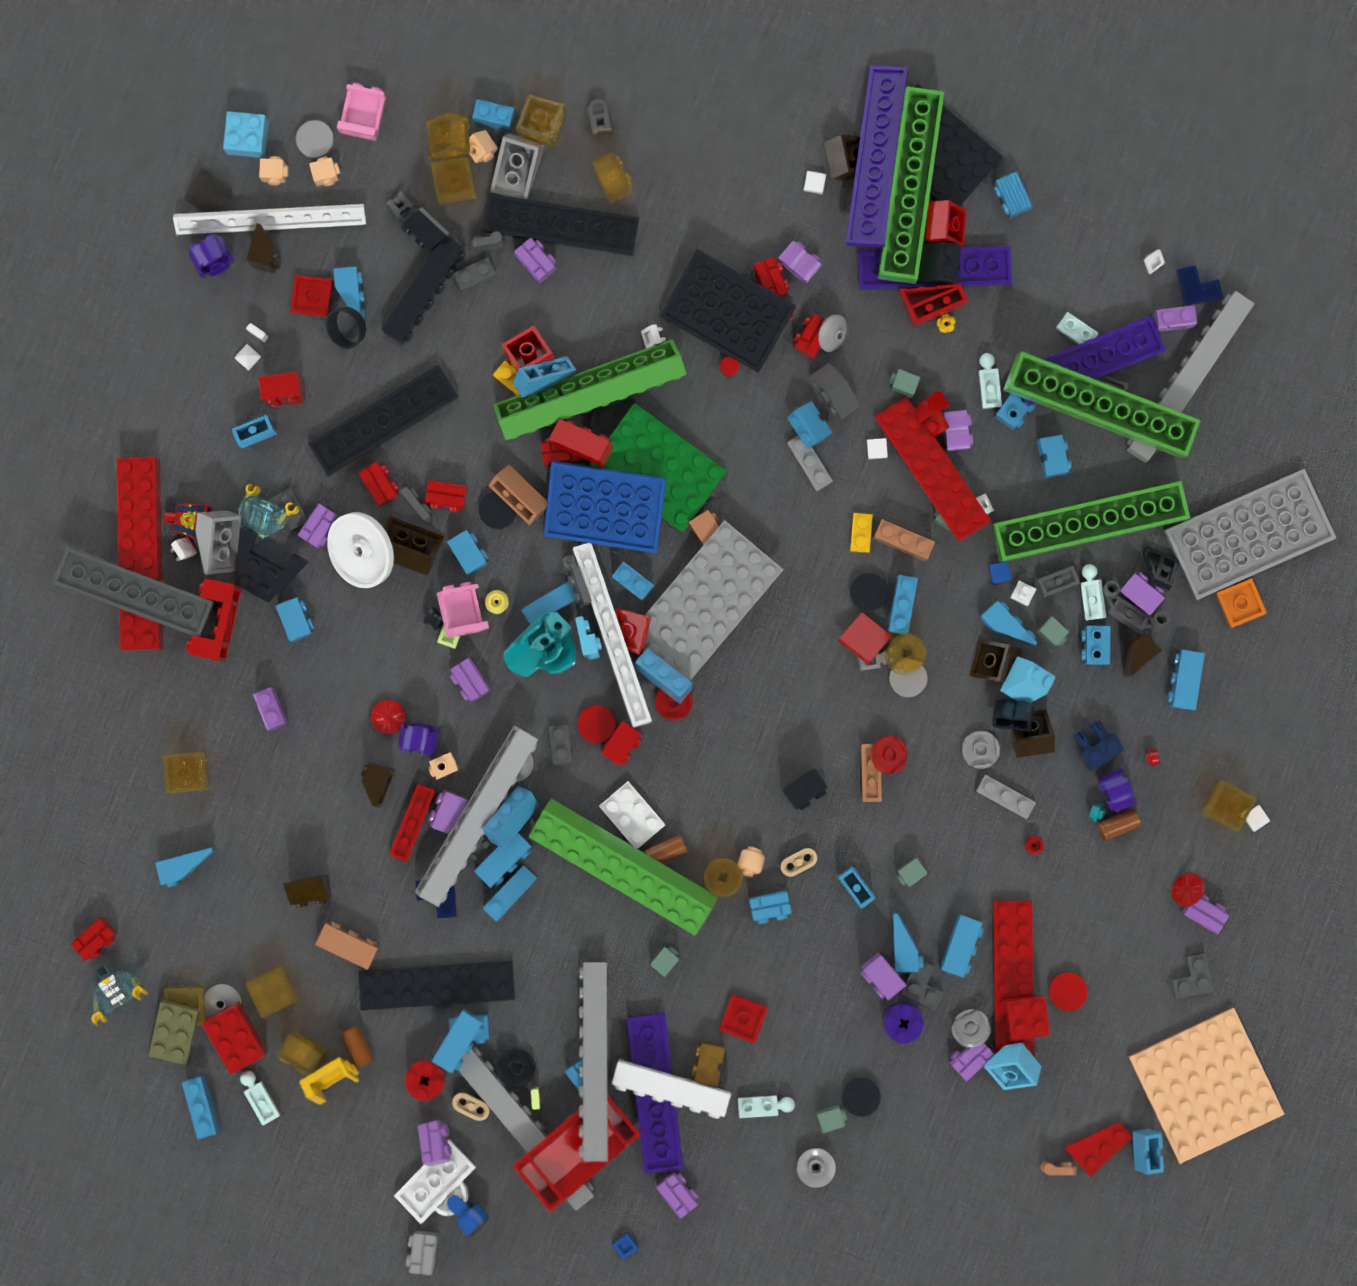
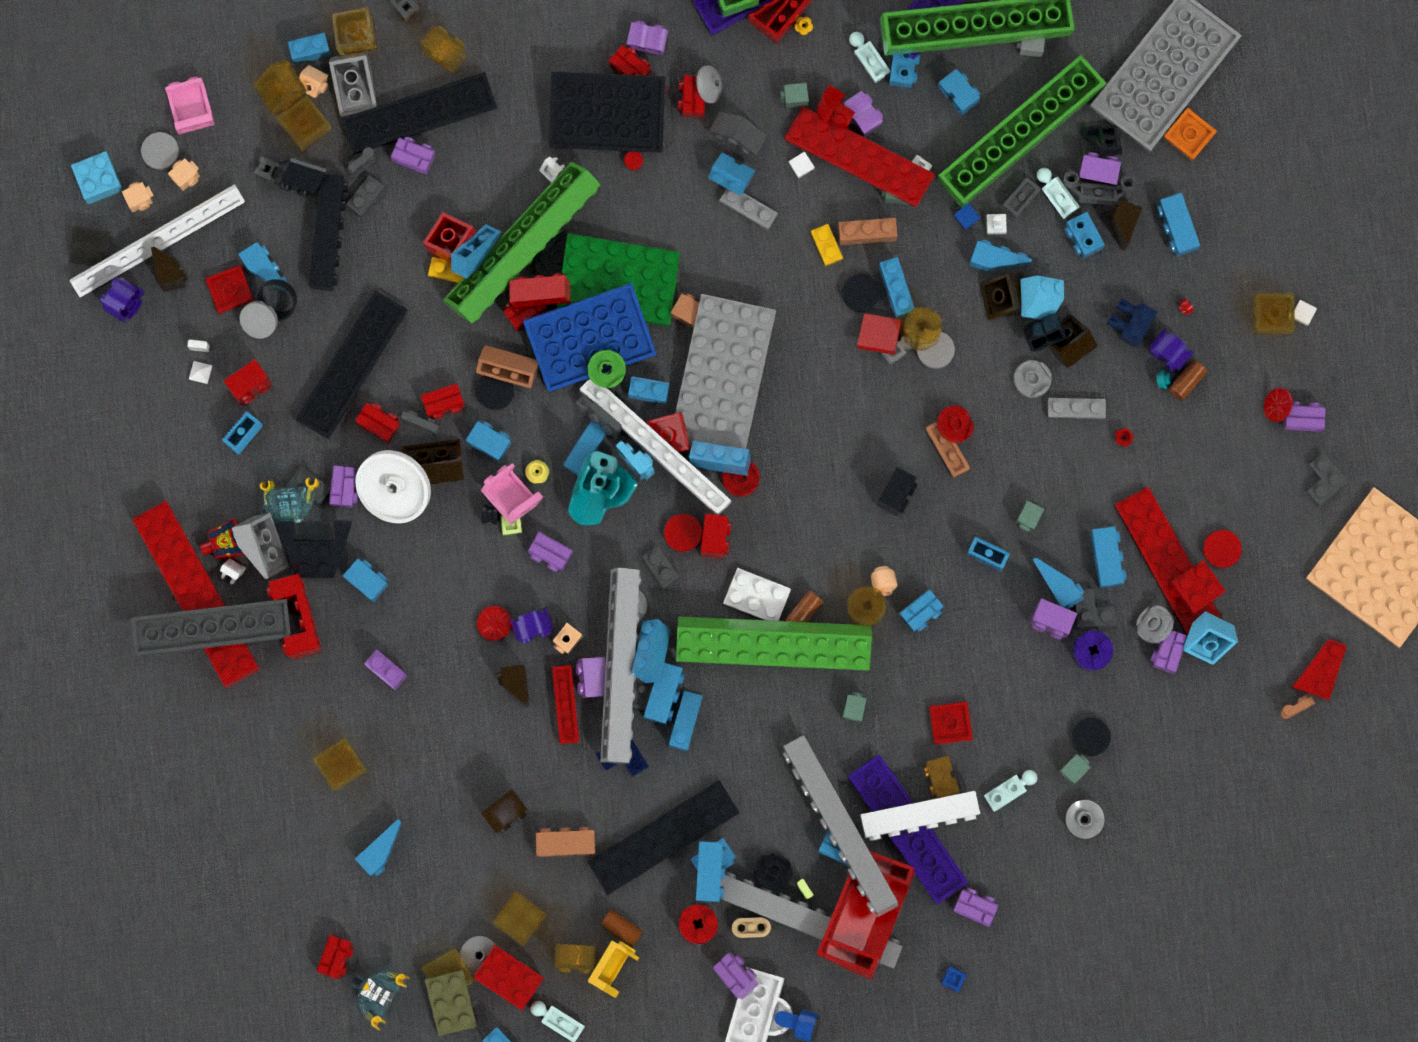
camera: 30 degrees left, 5 degrees down
tan plate [781,848,817,877] -> none
sand green brick [1037,617,1069,647] -> none
dark azure brick [1133,1129,1164,1175] -> none
none -> light grey tile [239,301,278,339]
none -> bright green plate [588,350,626,388]

